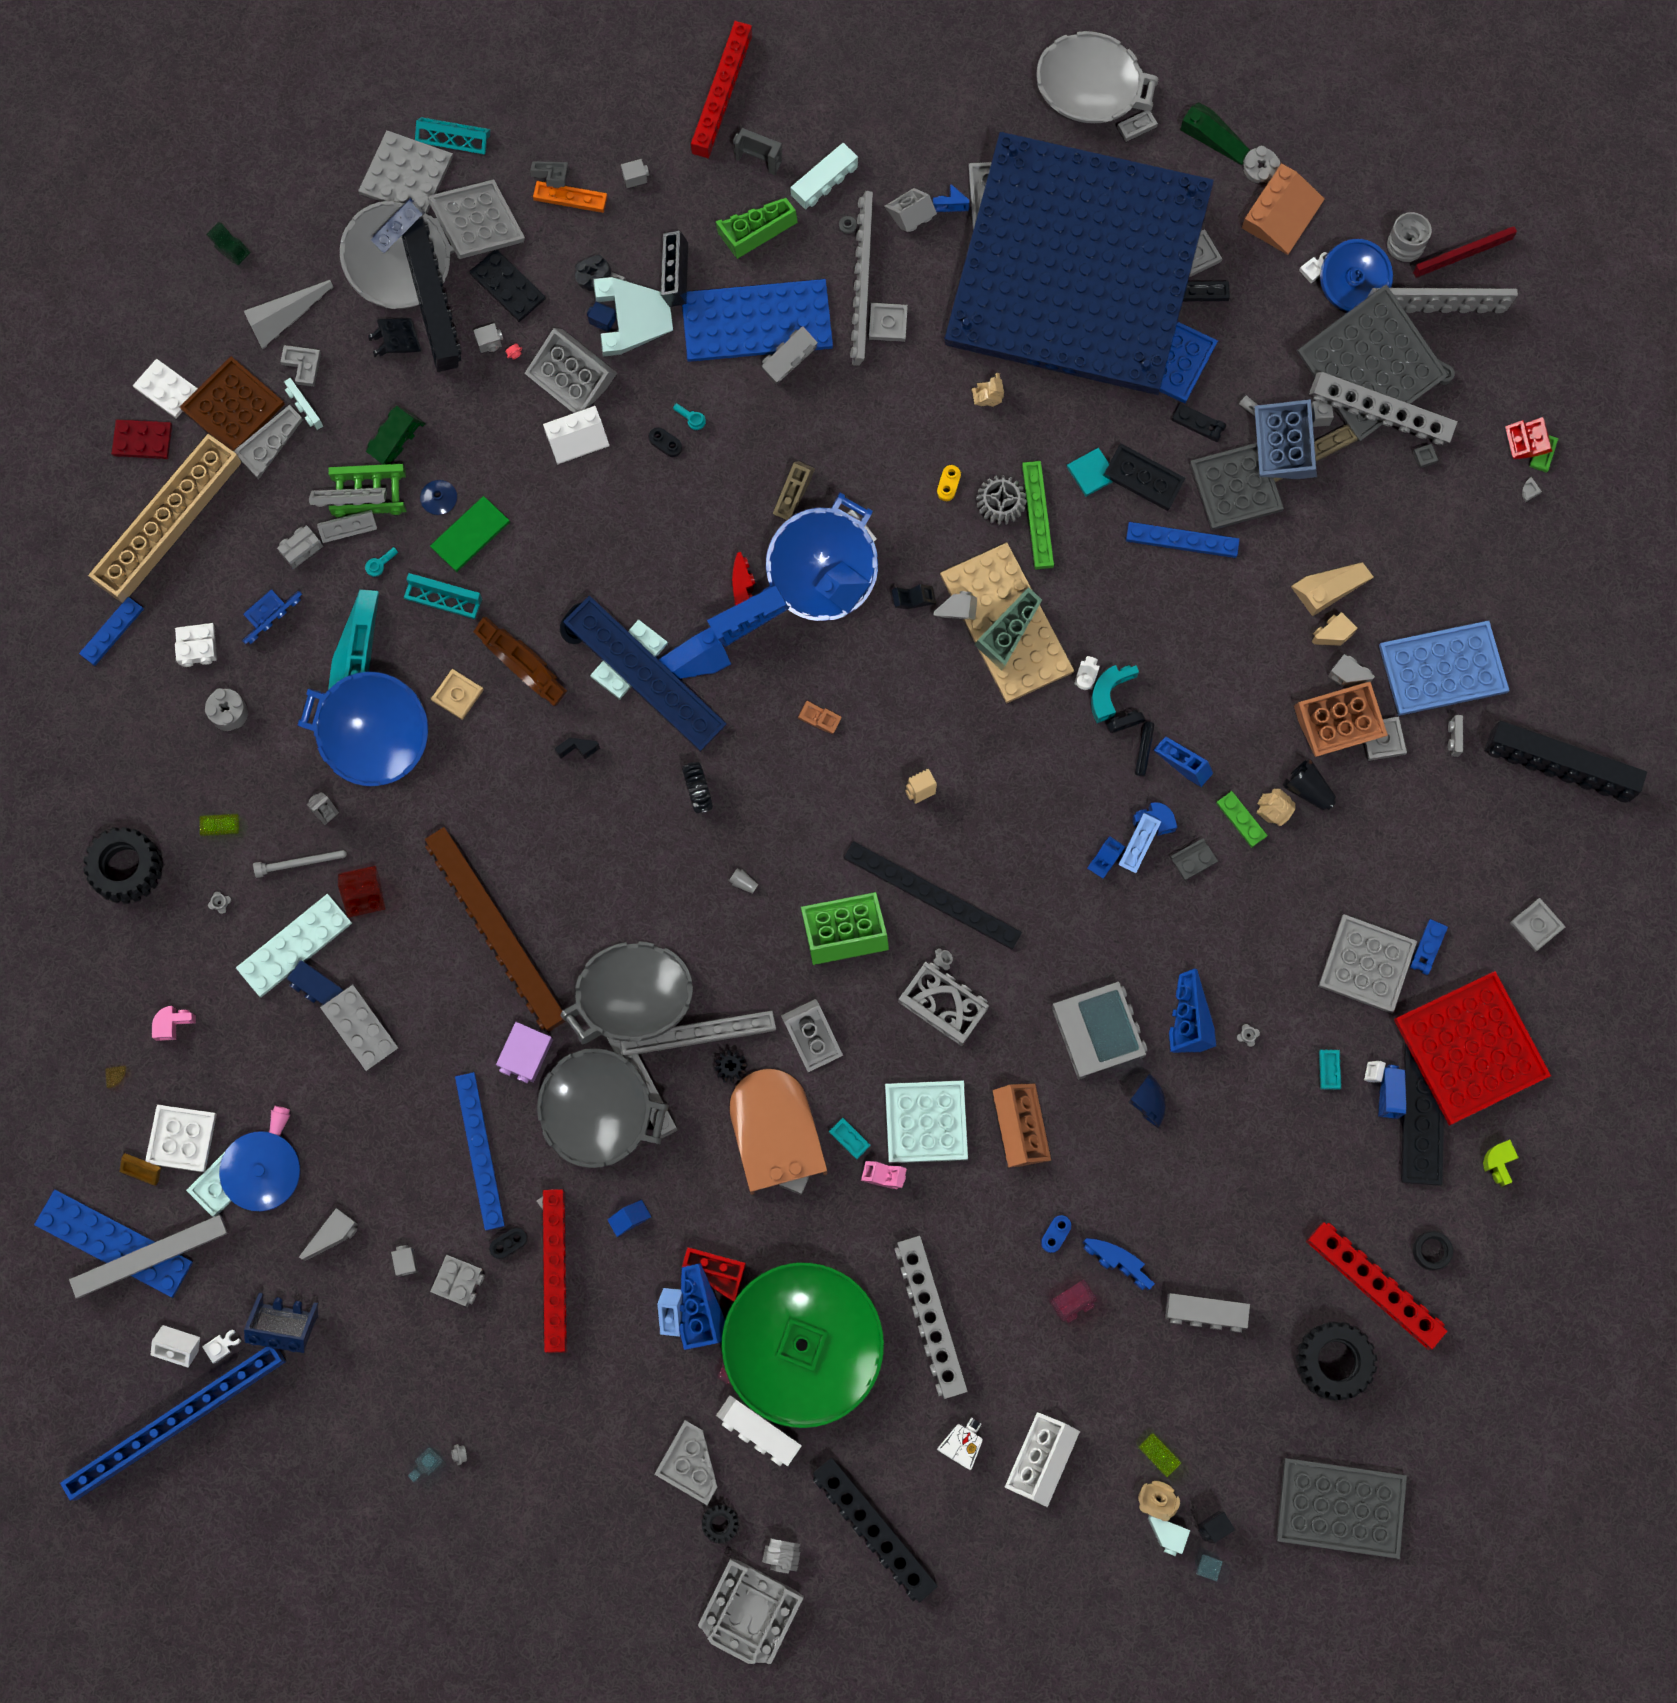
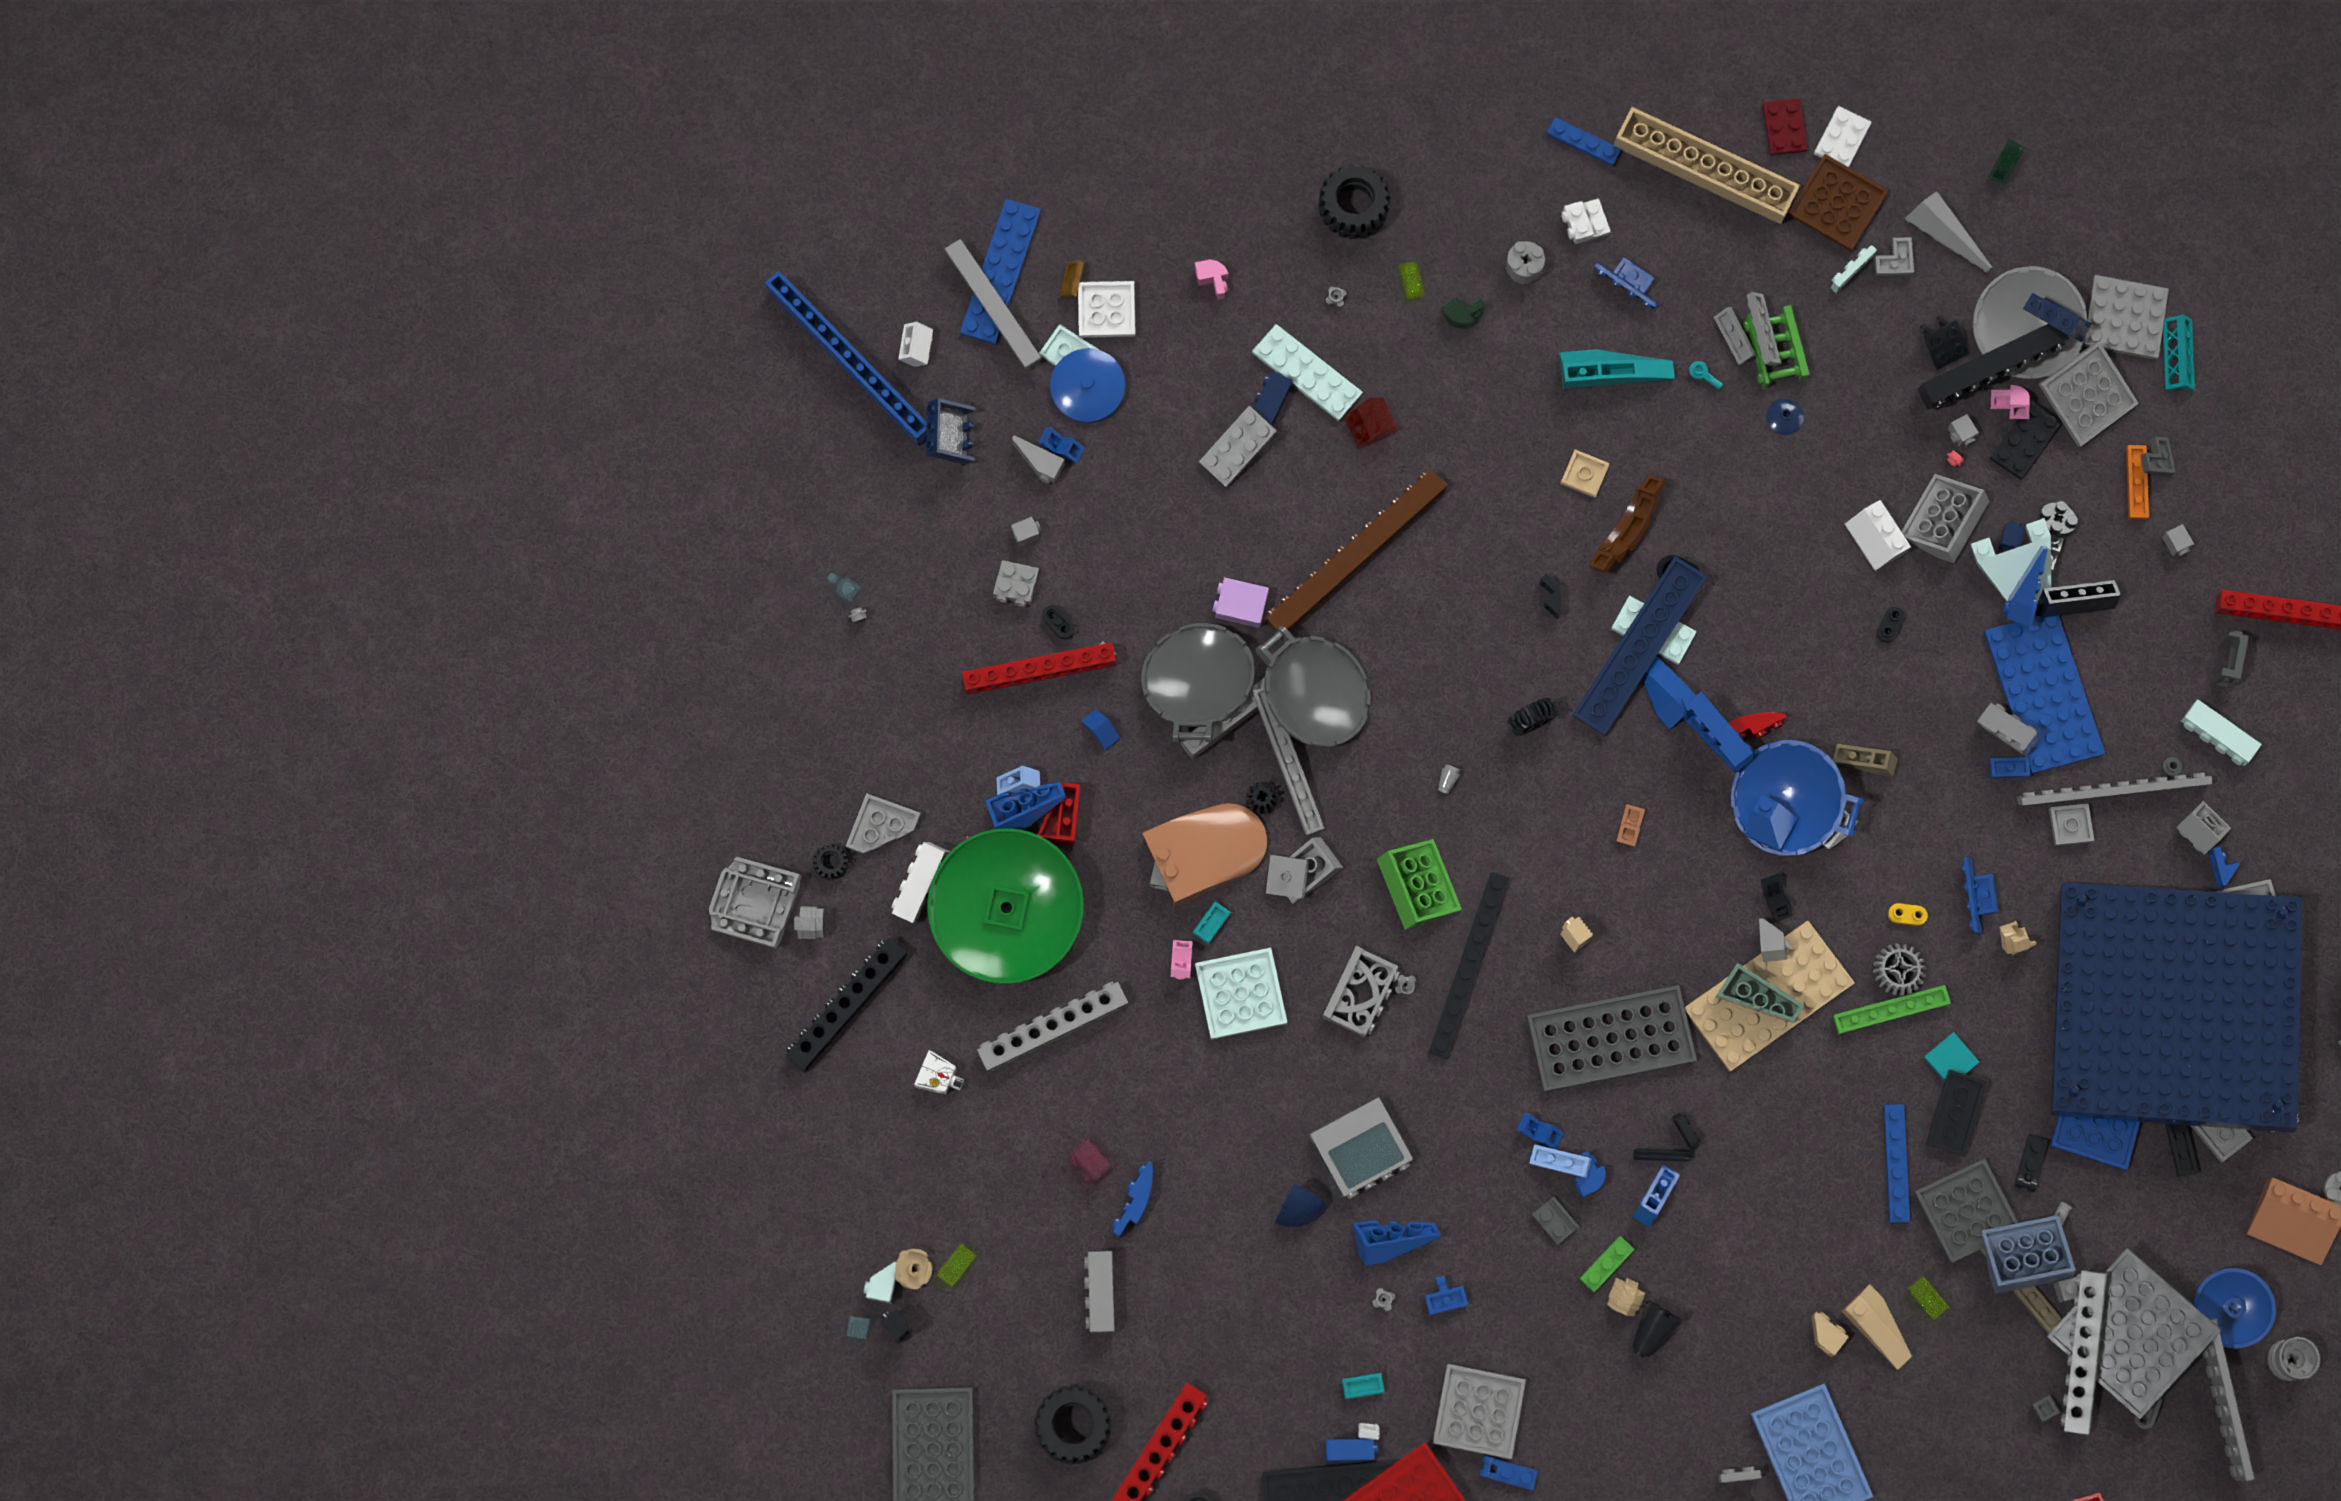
camera: 80 degrees right, 0 degrees up
clear yellow tile [105,1066,126,1089] -> none
white plate [202,1330,241,1363] -> none
light grey wing [233,405,303,480] -> none
light grey piece [253,850,347,878] -> none
bright pink cone [269,1106,290,1136] -> none
light grey brick [277,525,323,569] -> none
blue dish [297,672,428,786] -> none
light grey slope [307,792,339,825] -> none
dark green wedge [366,406,426,465] -> none
teal fence [404,573,482,619] -> none
green tile [430,496,510,573] -> none
blue plate [455,1072,505,1231] -> none
teal plate [673,403,706,430] -> none
bright green wedge [716,198,798,259] -> none
nougat slope [993,1084,1051,1167] -> none
white slope [1005,1412,1080,1507] -> none
blue plate [1041,1215,1071,1253] -> none
white hips [1074,656,1100,690] -> none
teal arch [1091,665,1139,723] -> none
nougat slope [1294,682,1388,757] -> none
white plate [1299,252,1327,283] -> none
light grey slope [1328,654,1375,687] -> none
light grey plate [1364,717,1407,761] -> none
dark red tile [1413,226,1517,278] -> none
none -> blue slope [1038,427,1085,464]
none -> light grey plate [1266,855,1309,899]
none -> blue plate [1424,1276,1468,1315]
none -> clear green brick [1441,298,1485,329]
none -> dark grey piece [1527,985,1697,1092]
none -> clear neon green plate [1907,1276,1949,1320]
none -> blue bracket [1962,857,1999,935]
none -> blue plate [1989,757,2030,779]
none -> bright pink brick [1991,385,2030,419]
none -> blue wedge [2002,546,2048,627]

